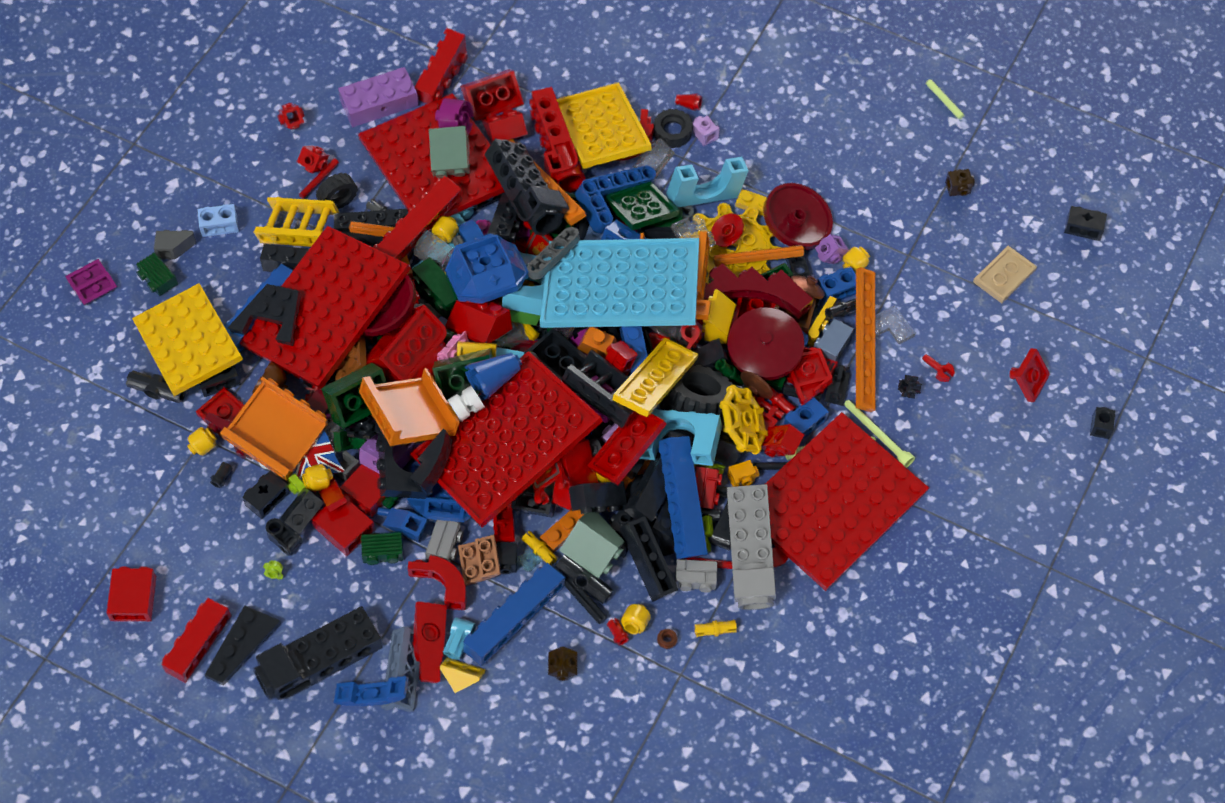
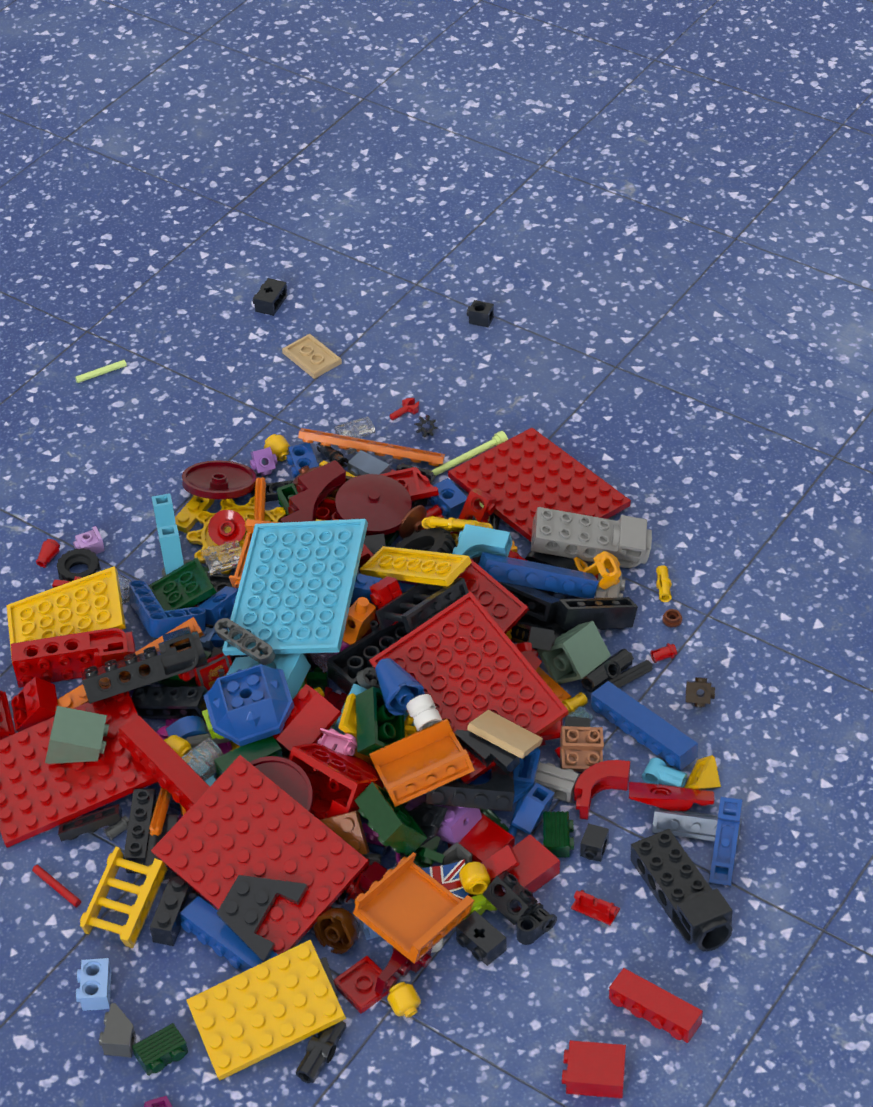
camera: 80 degrees left, 15 degrees down
black wing [204,605,281,686] -> none
black pin [210,462,233,488] -> none
lime plate [263,560,283,580] -> none
red brick [297,145,329,173] -> none
black tyre [316,173,358,209] -> none
magenta brick [435,98,473,134] -> none
yellow head [621,604,651,634] -> none
dark green pin [715,359,744,386] -> none
dark brown brick [945,169,975,197] -> none
red tile [1009,348,1050,402] -> none
none -> black plate [58,804,122,842]
none -> tan tile [467,710,543,759]
none -> red hinge [571,890,620,926]
none -> light orange piece [574,551,621,590]
none -> black brick [580,823,609,862]

